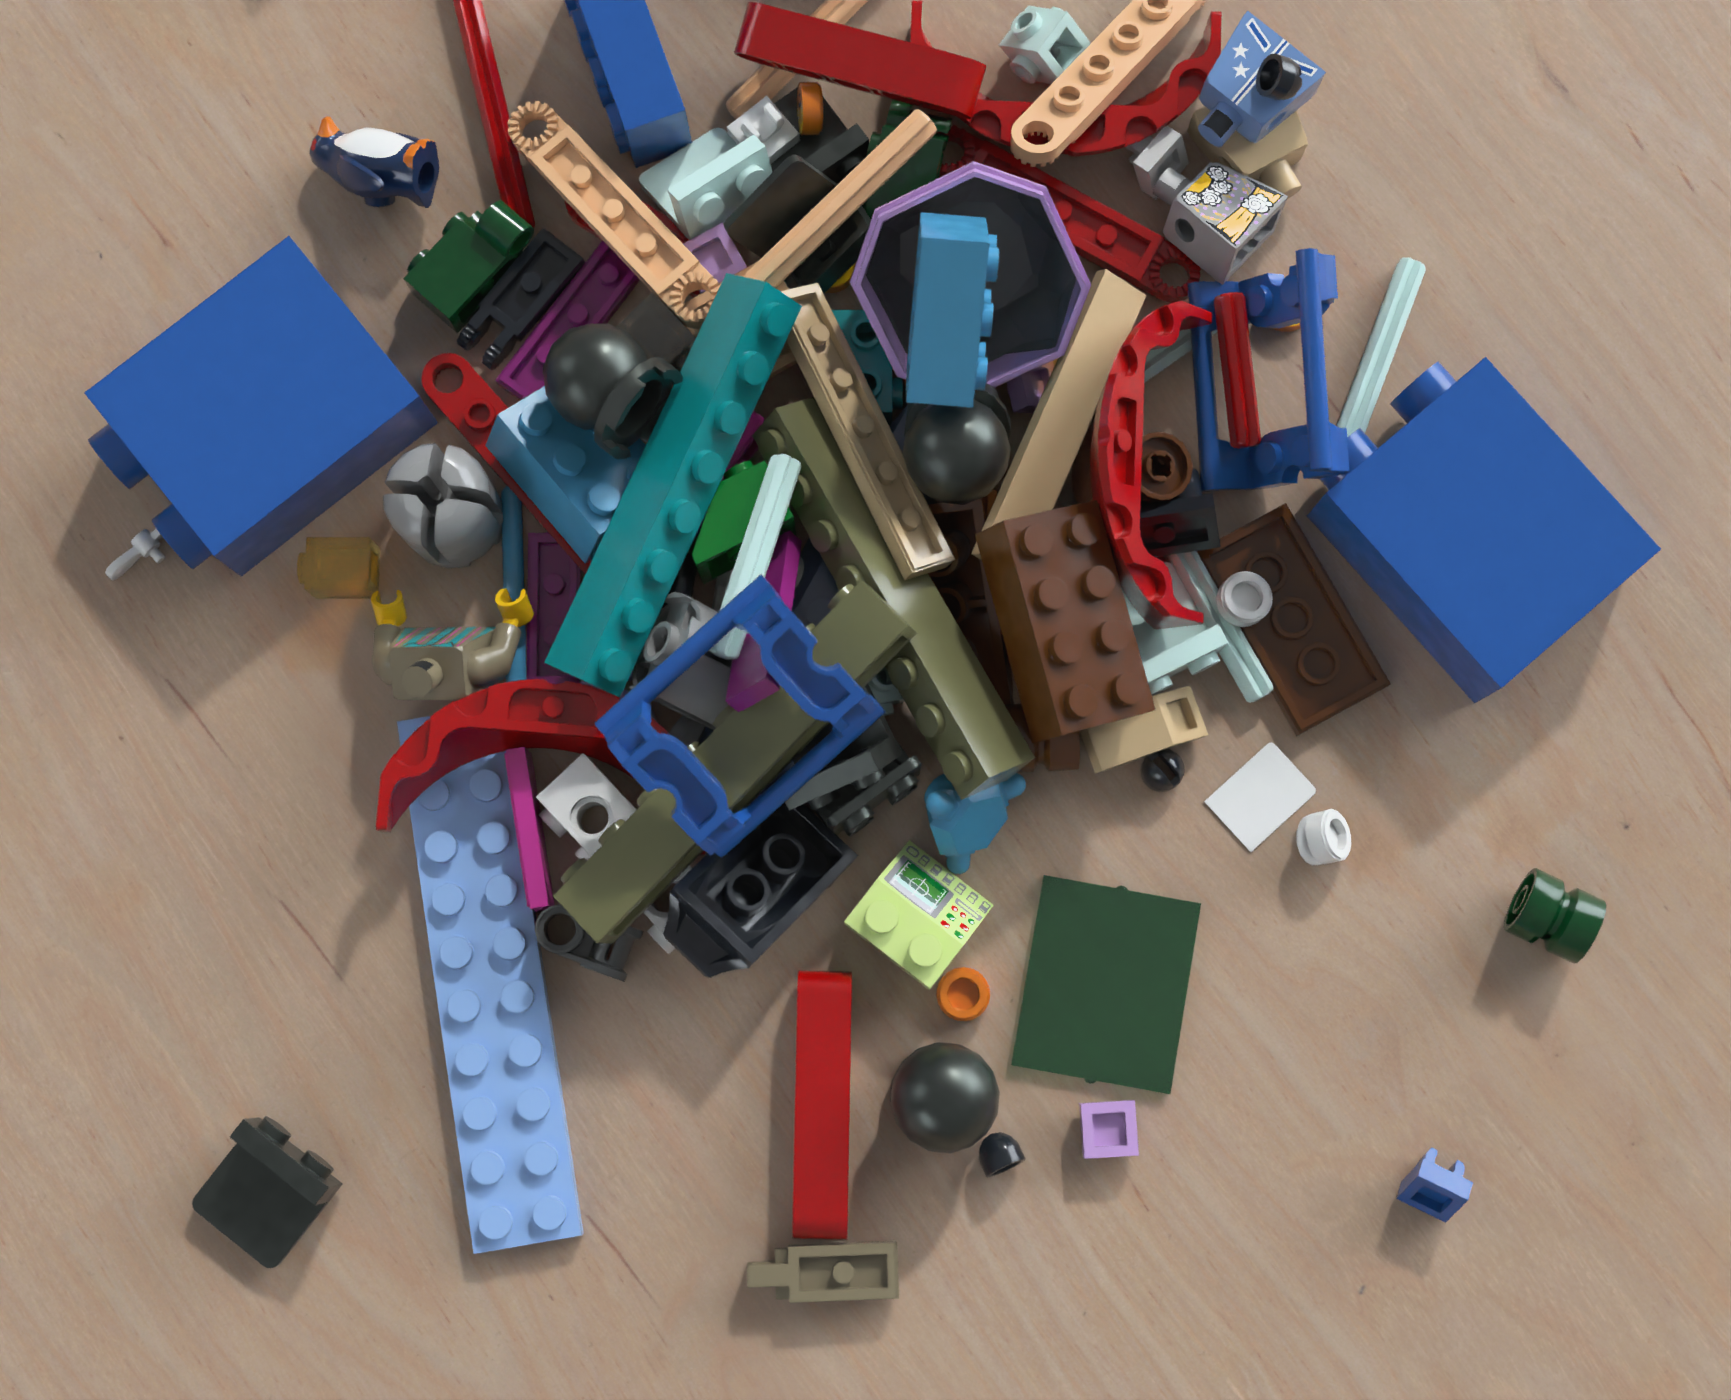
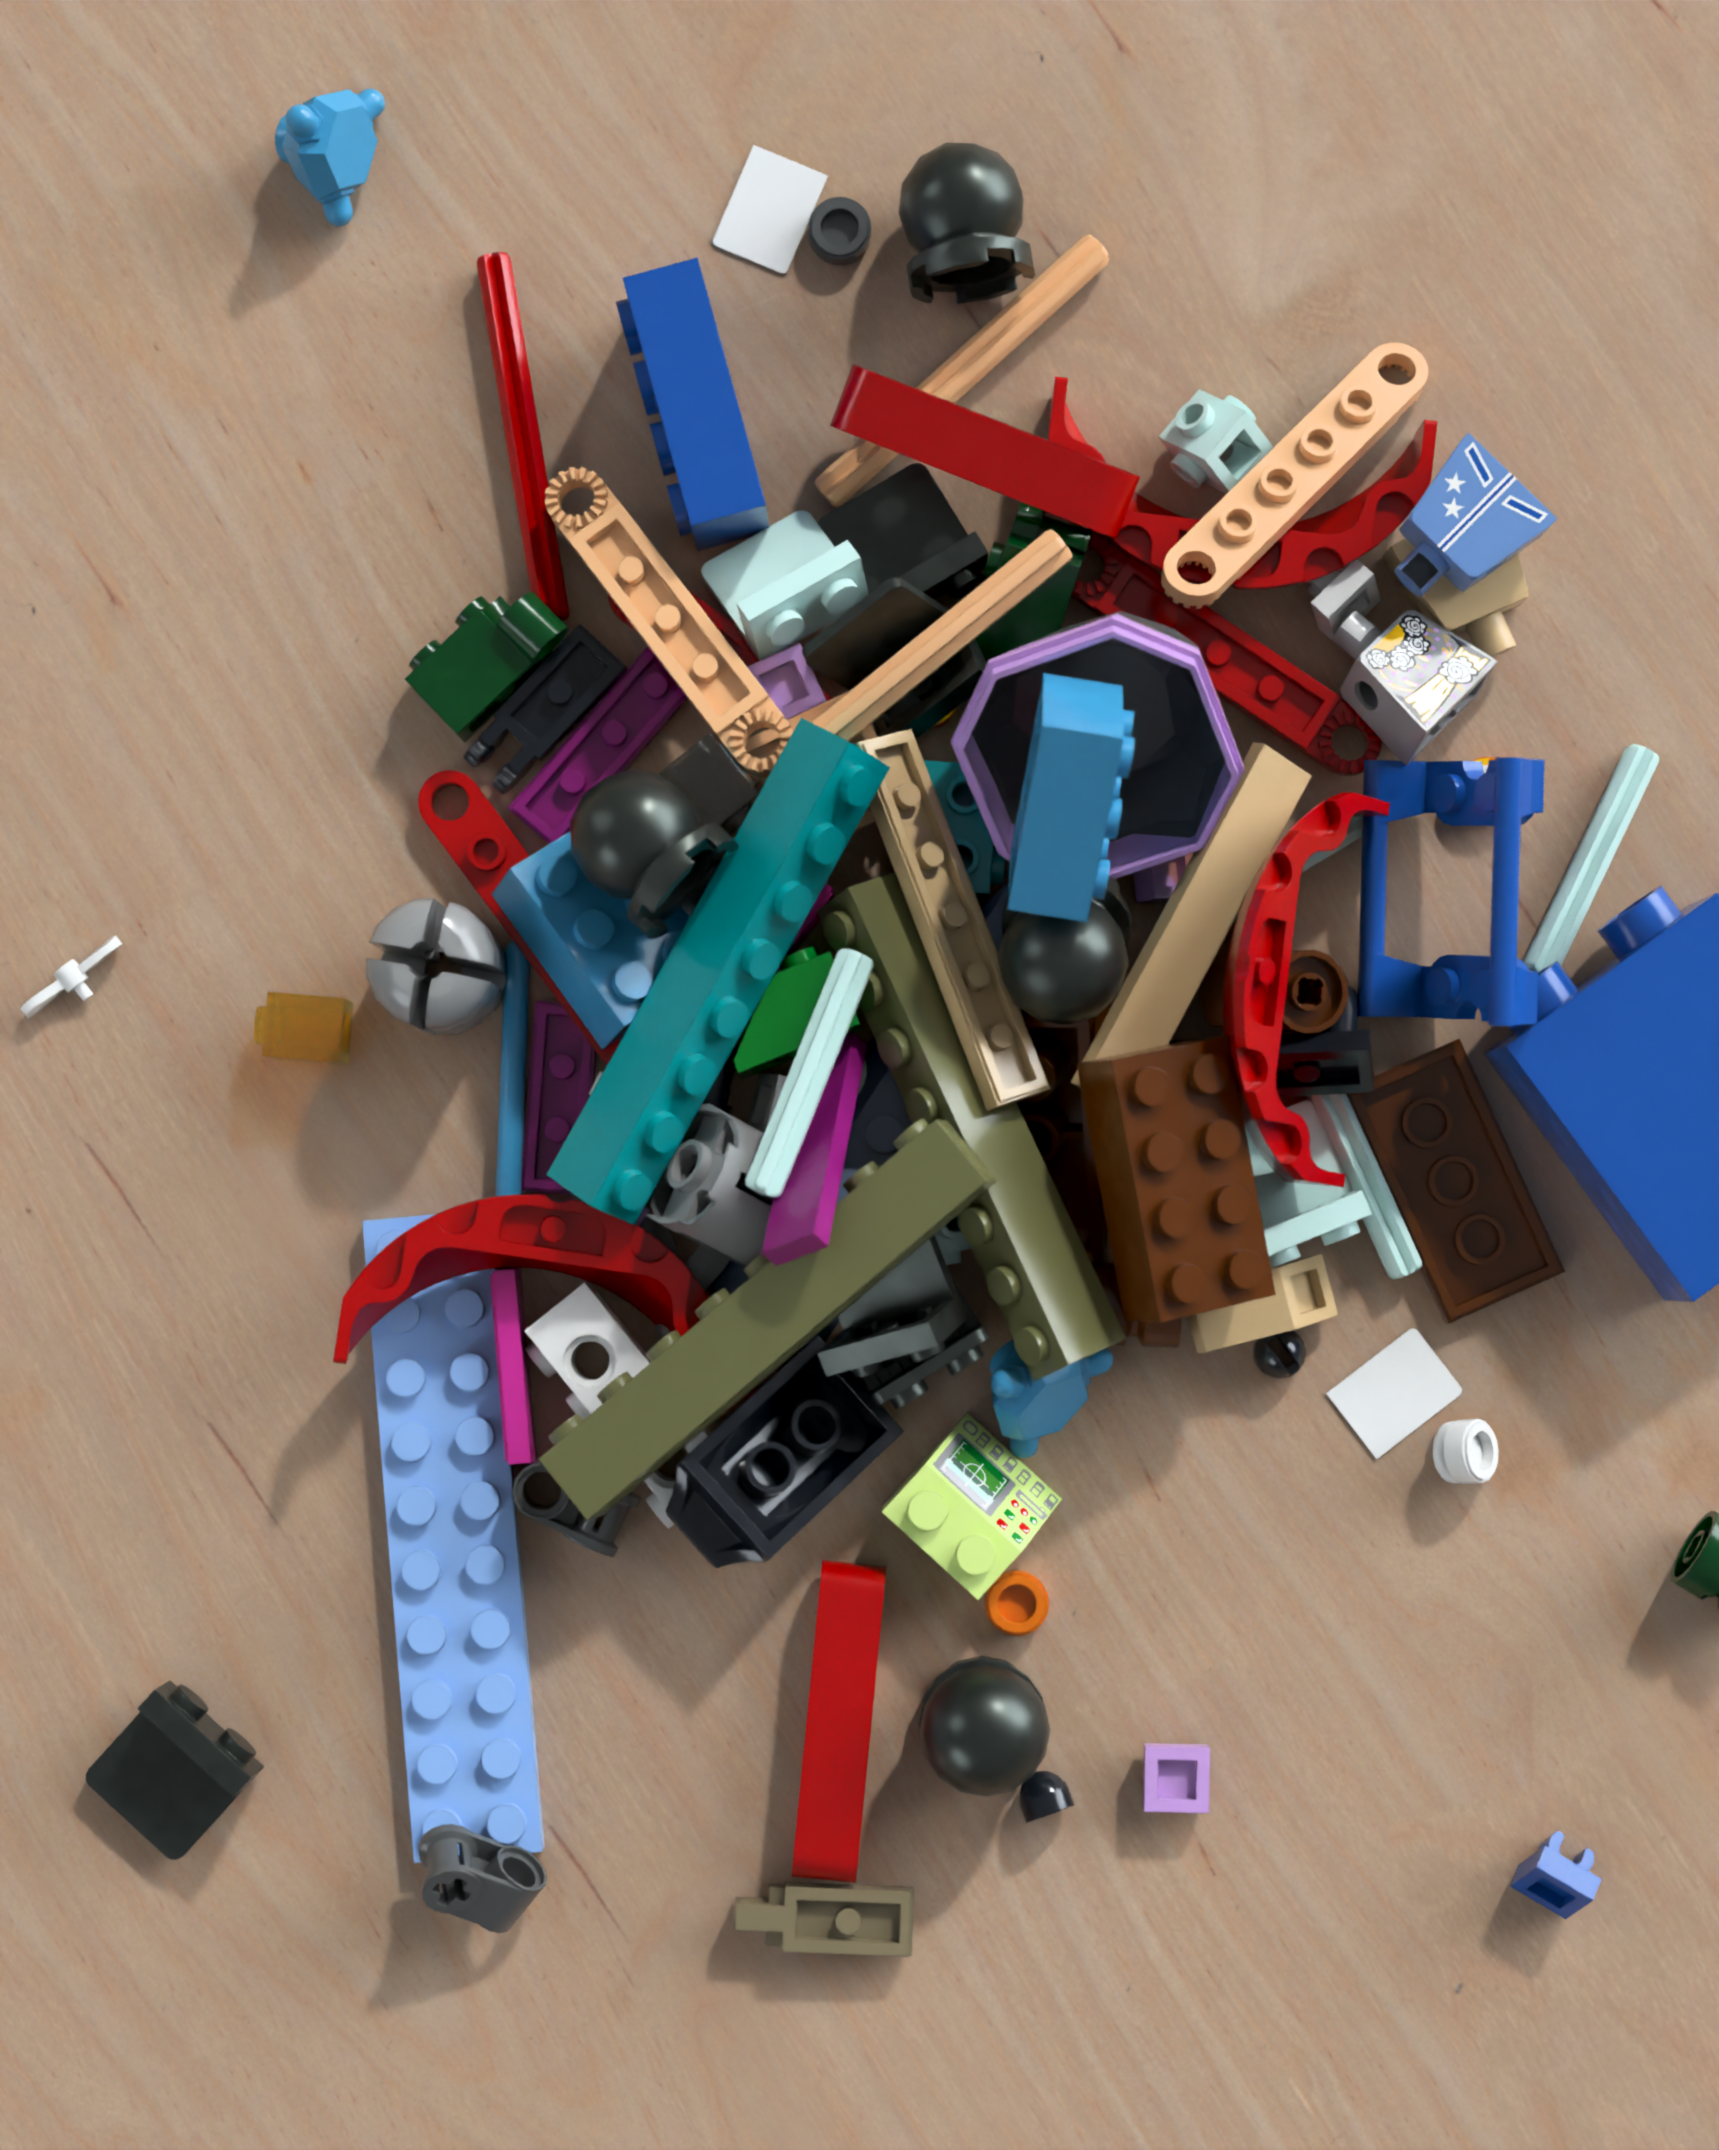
camera: 10 degrees right, 5 degrees up
blue brick [84,236,438,577] -> none
dark blue animal [309,116,439,208] -> none
dark tan torso [371,588,534,700] -> none
blue piece [595,574,886,858] -> none
white tile [727,96,800,164] -> none
orange tile [797,82,823,135] -> none
clear green piece [1011,875,1201,1094] -> none
red axle [1214,292,1261,449] -> none
white tile [1216,571,1273,627] -> none
black hinge [1256,53,1302,100] -> none
none -> dark grey piece [419,1824,547,1933]

